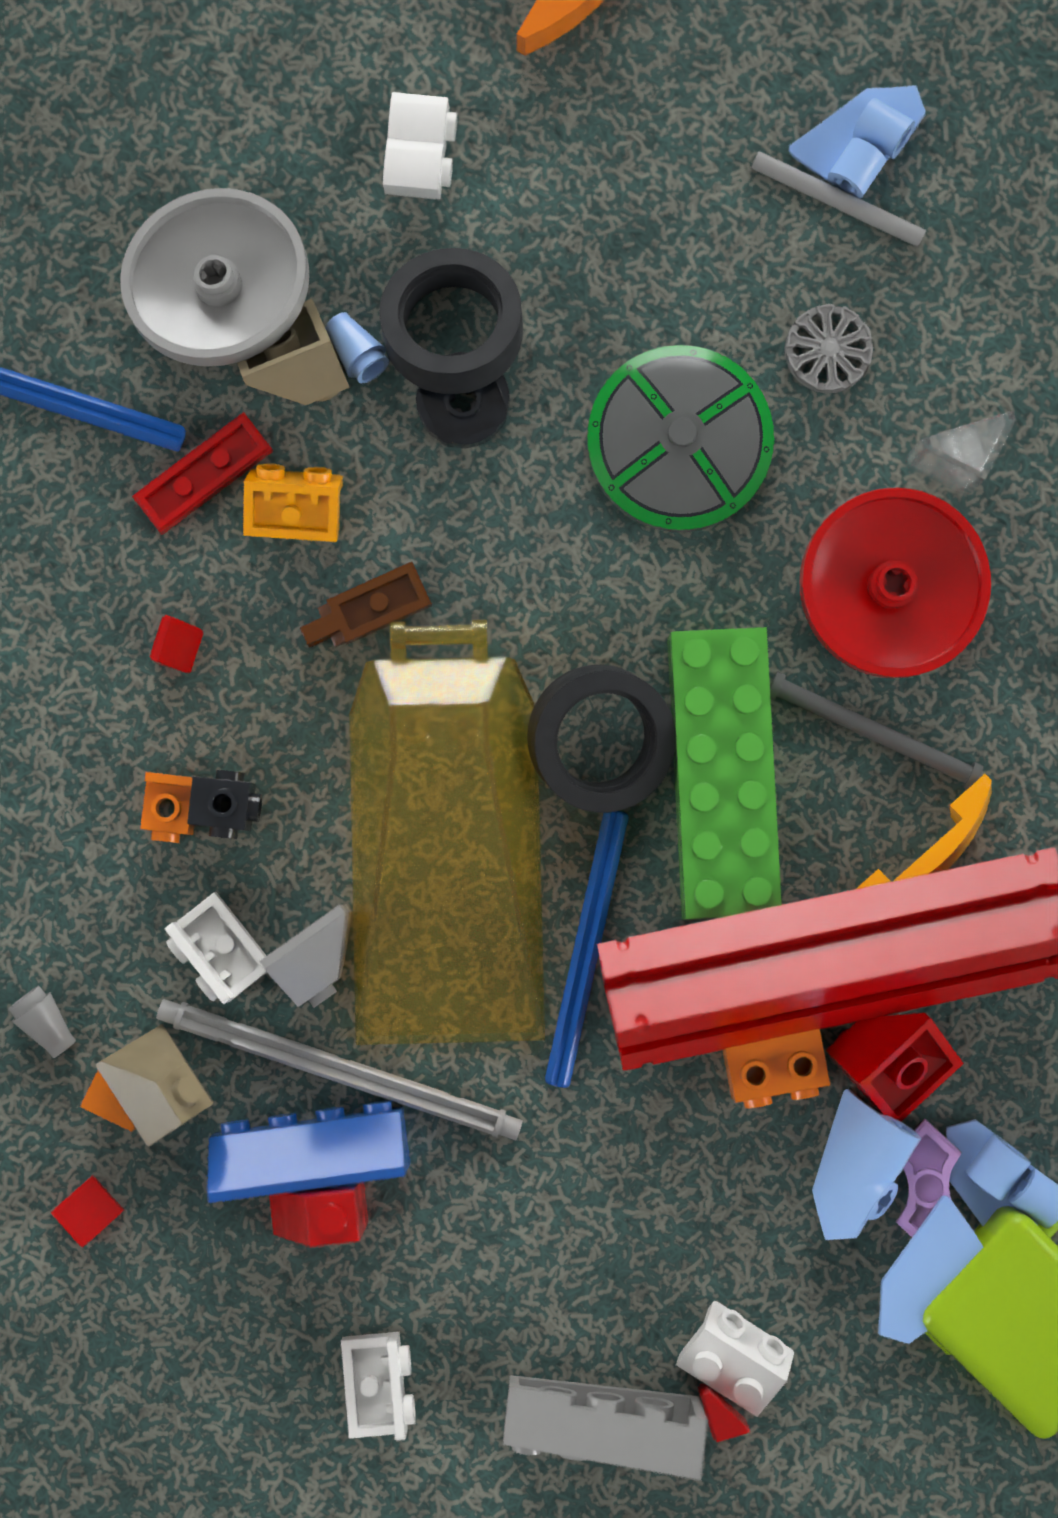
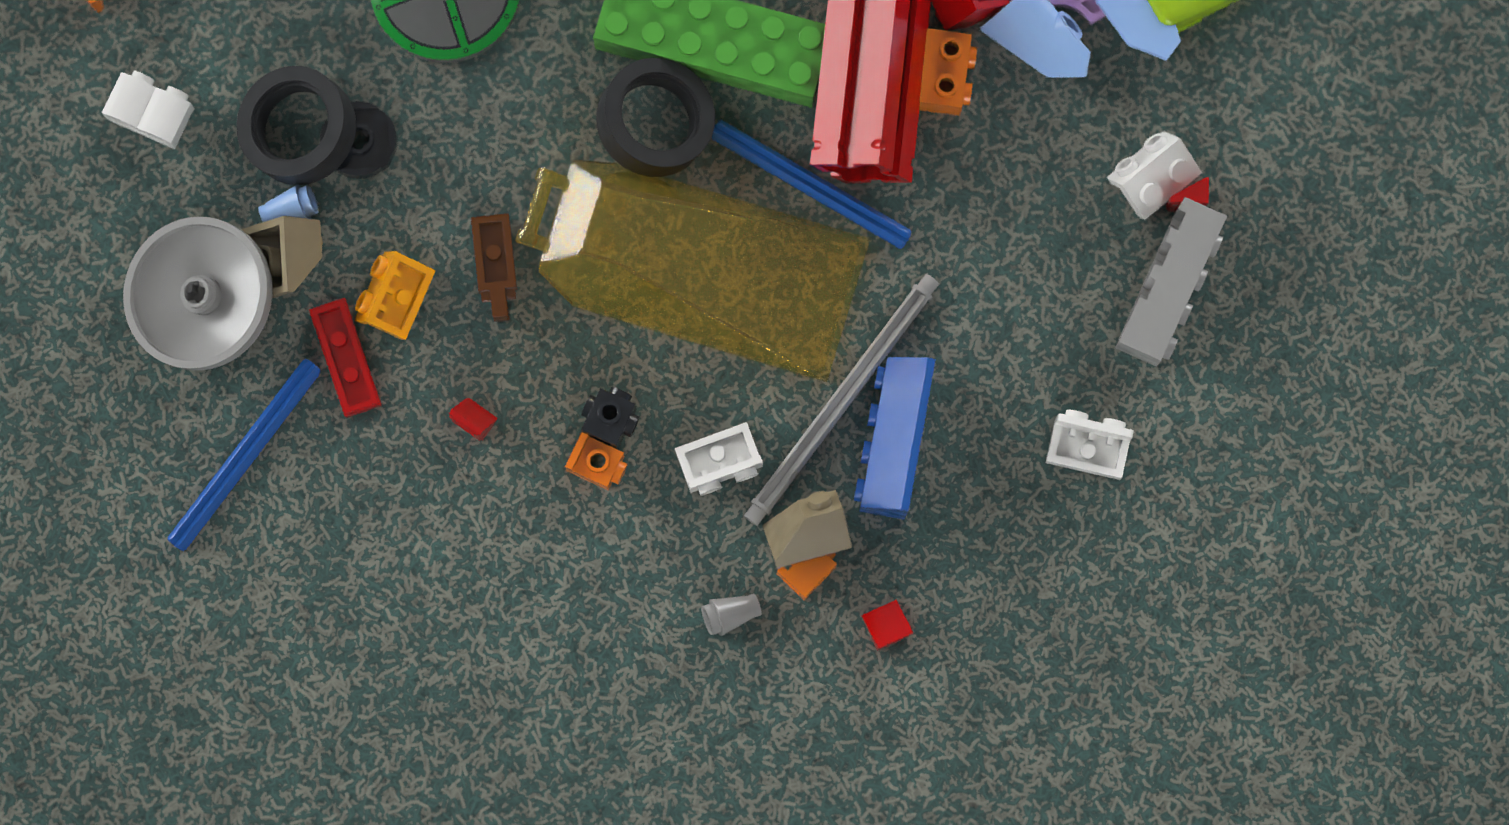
camera: 75 degrees left, 5 degrees down
light grey slope [259,904,353,1008] -> none
red slope [269,1182,368,1247] -> none

